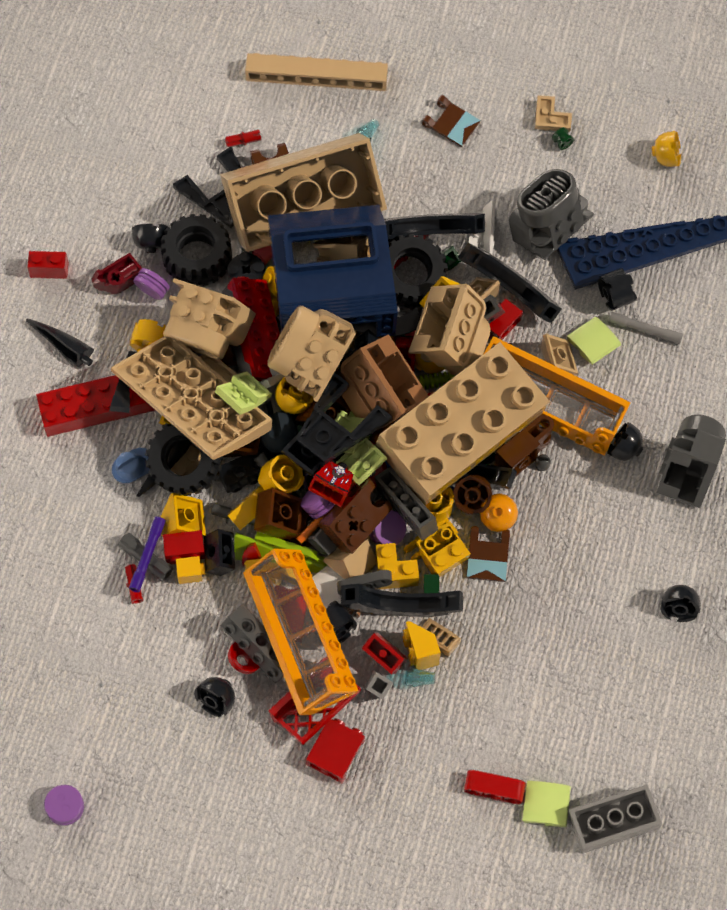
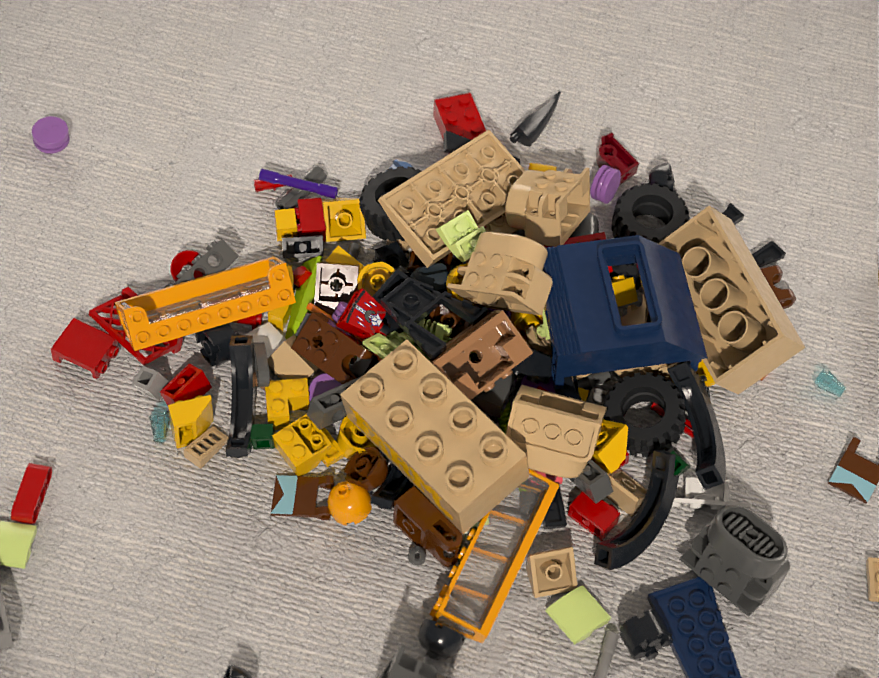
camera: 85 degrees right, 10 degrees down
red brick [27,251,69,279] -> none
black cylinder [194,677,235,717] -> none
red axle [225,129,261,147] -> none
dark green wheel [552,127,574,150] -> none

